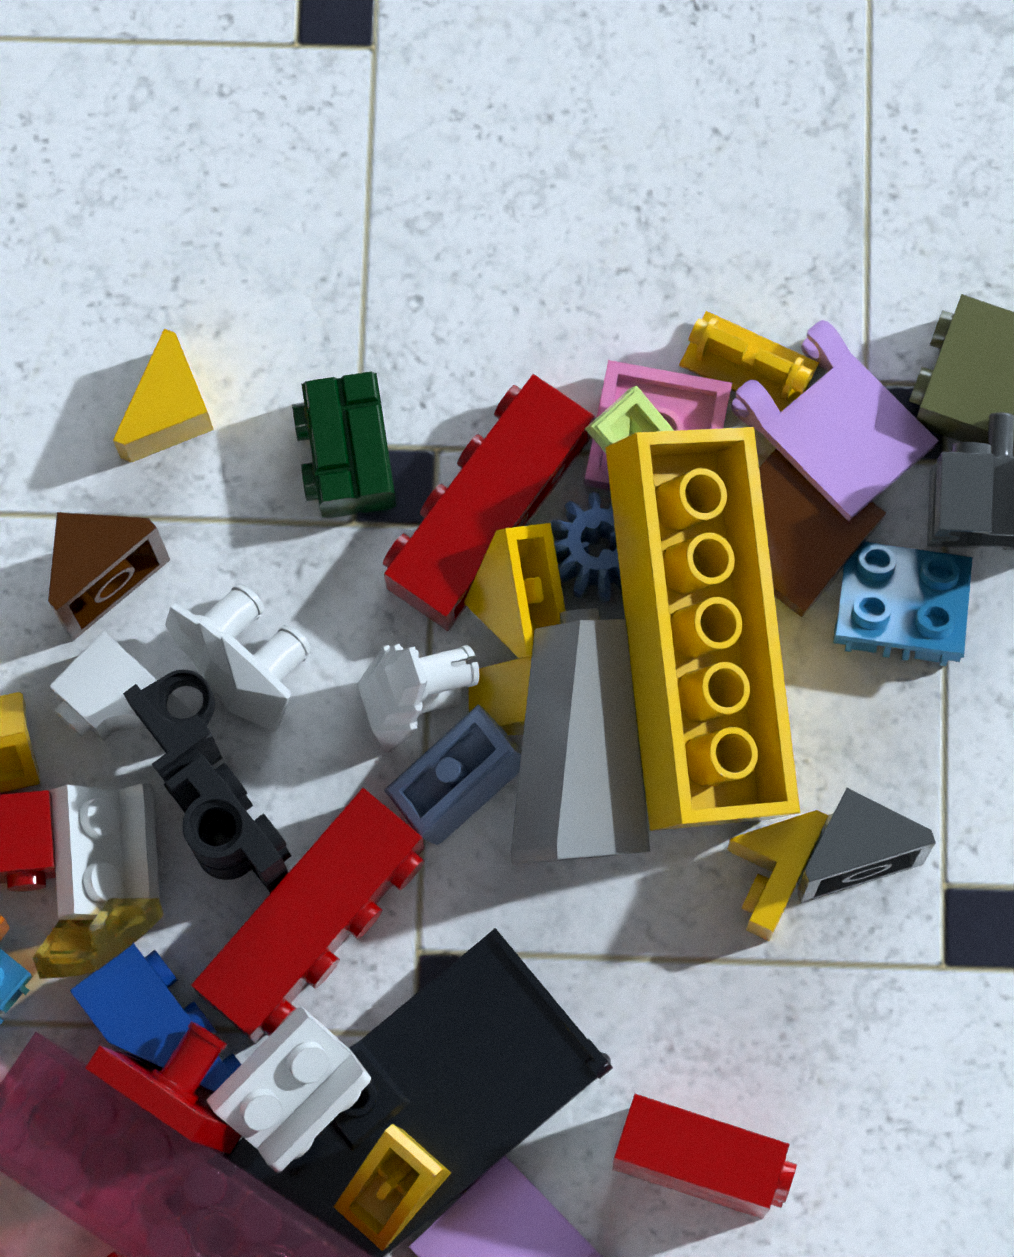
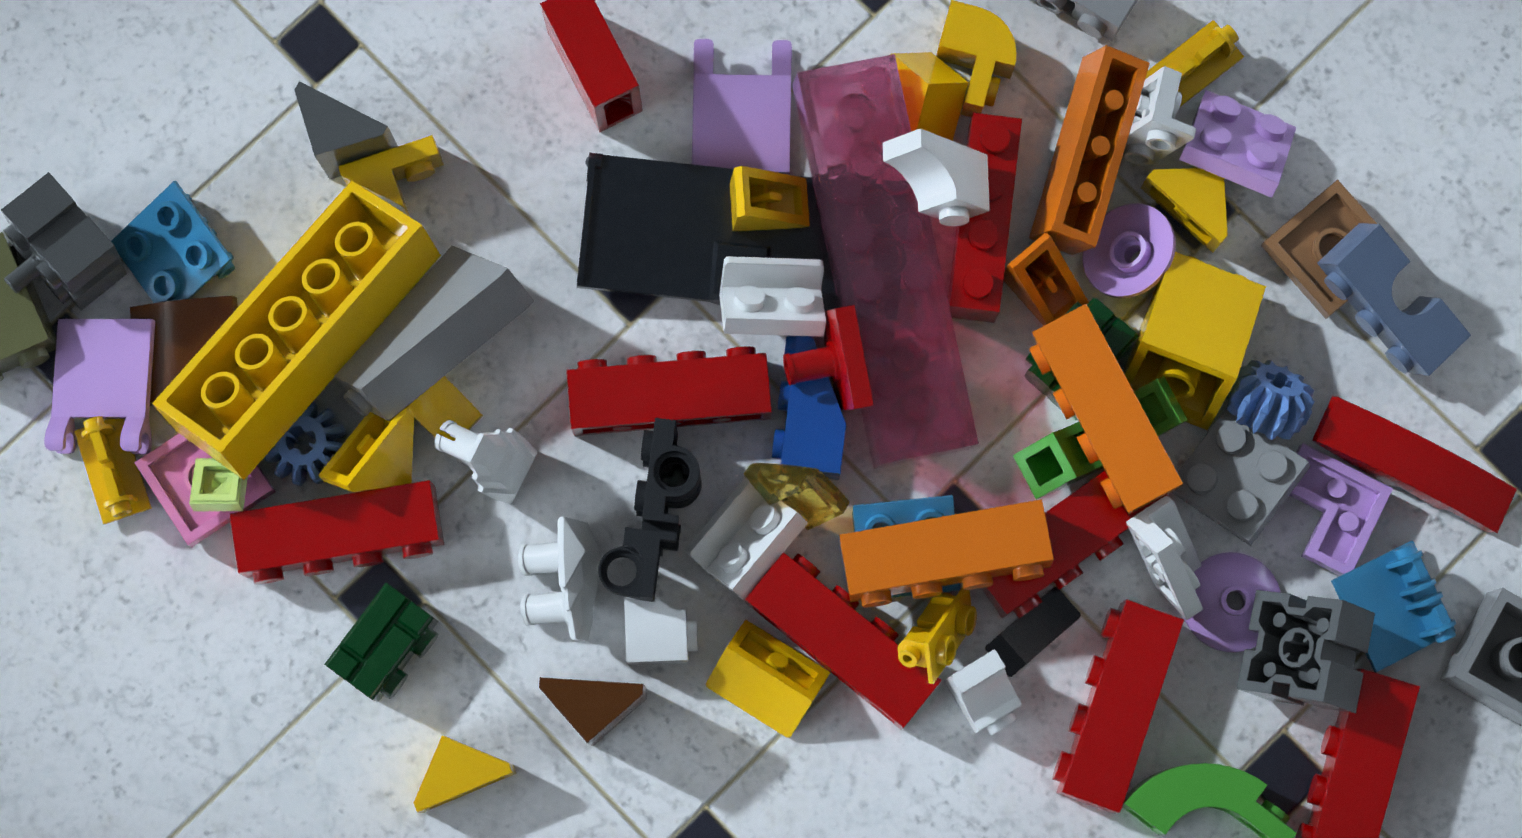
camera: 140 degrees left, 5 degrees up
sand blue slope [384,705,522,845] -> none

